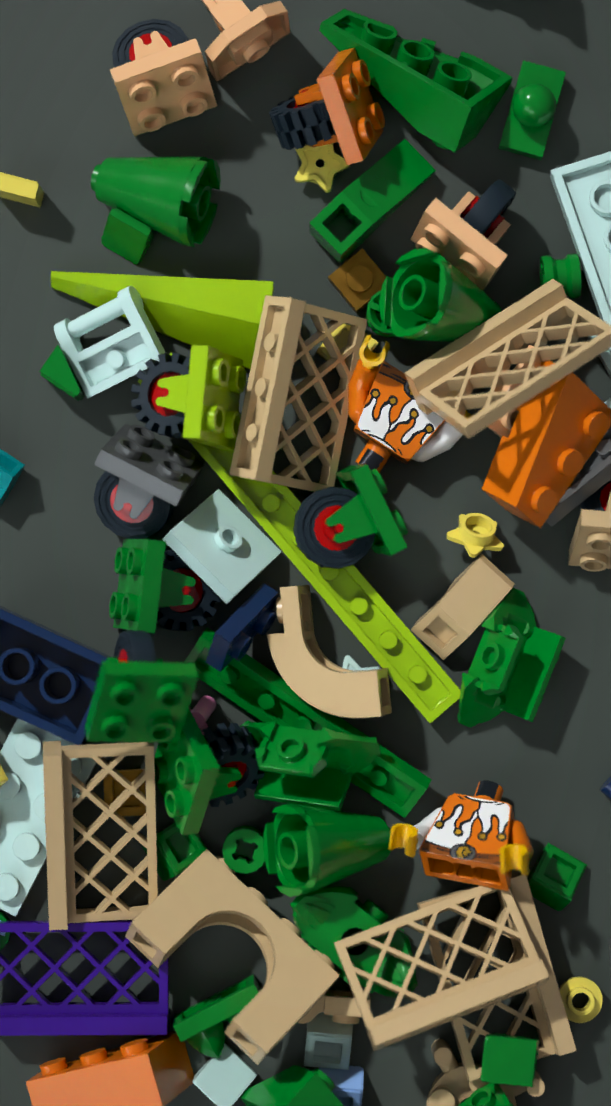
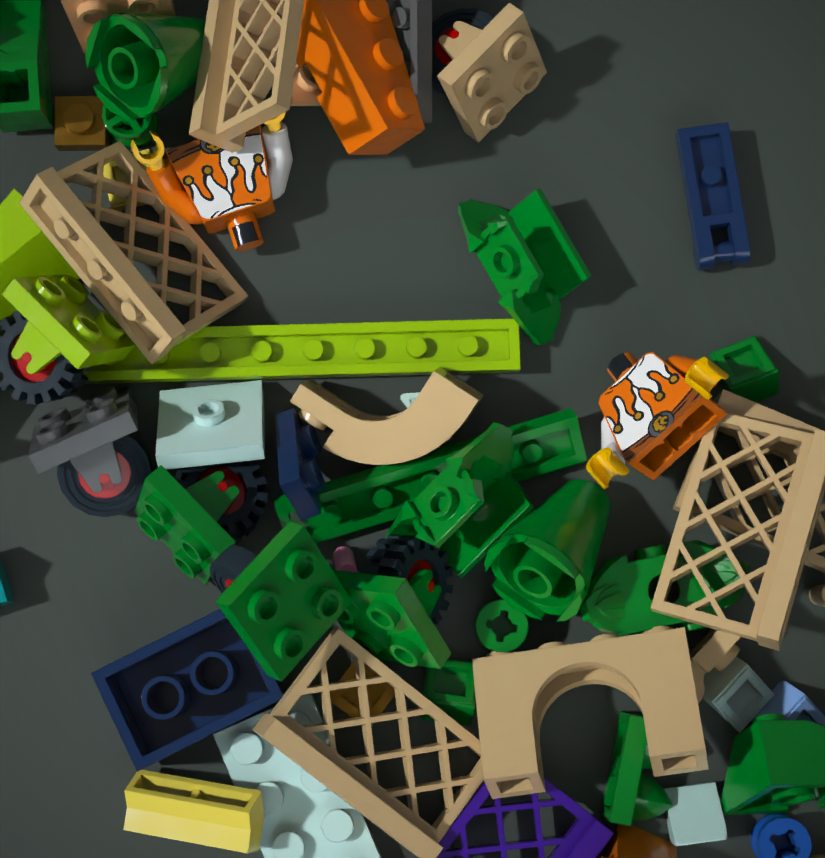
camera: 55 degrees left, 5 degrees down
plate [293,464,408,569] -> none
tan slope [411,554,515,660] -> none
light yellow plate [447,513,504,558] -> none

